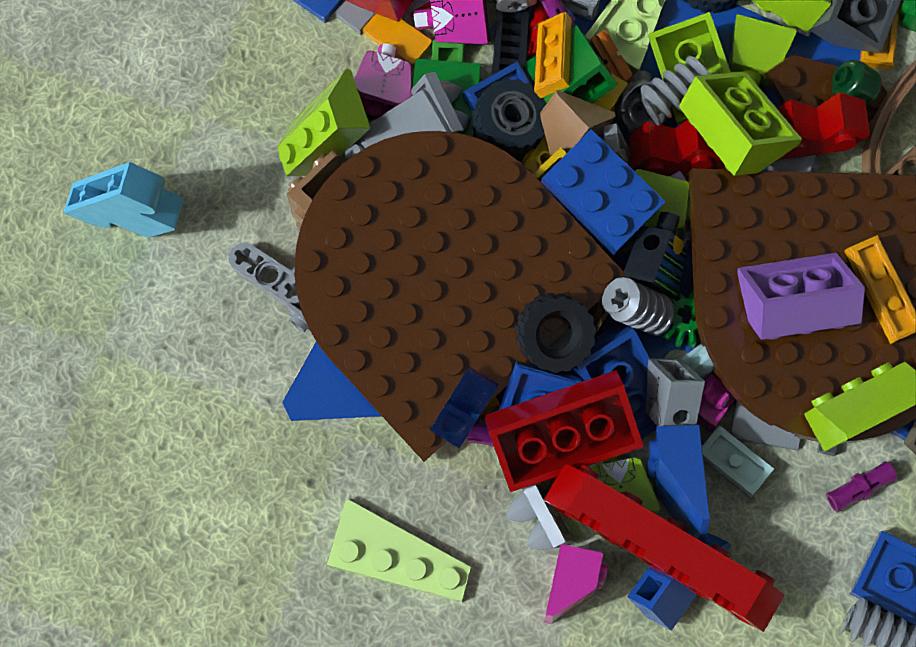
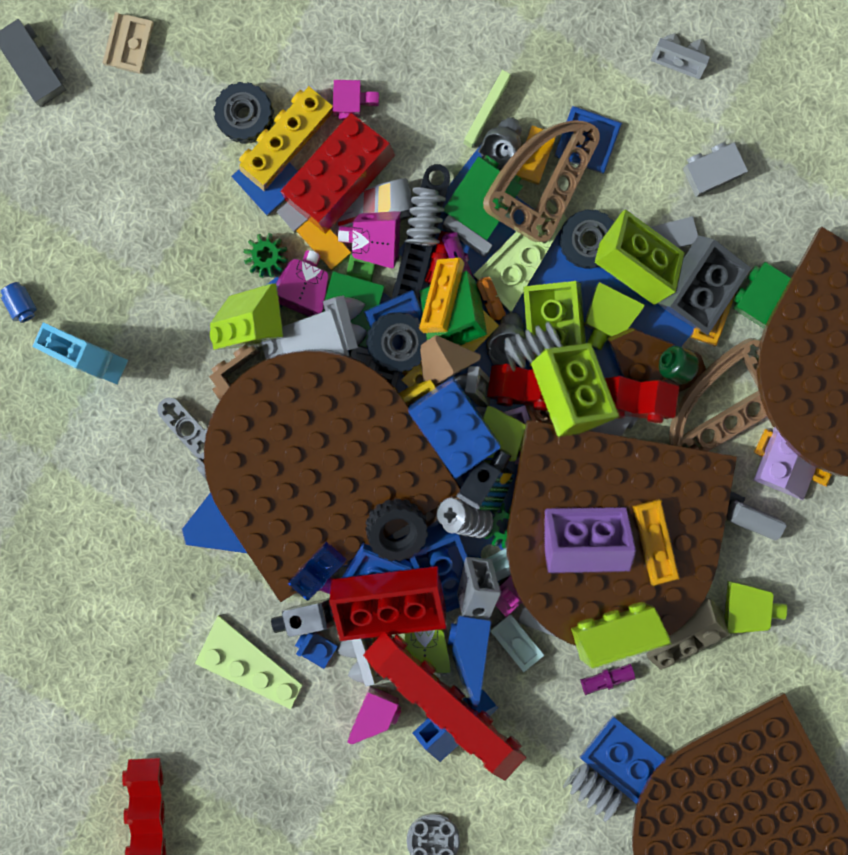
camera: 10 degrees right, 15 degrees up
none -> blue brick [0,282,37,323]
none -> green gear [243,233,288,278]
none -> torso [271,598,335,637]
none -> blue bracket [295,632,338,669]

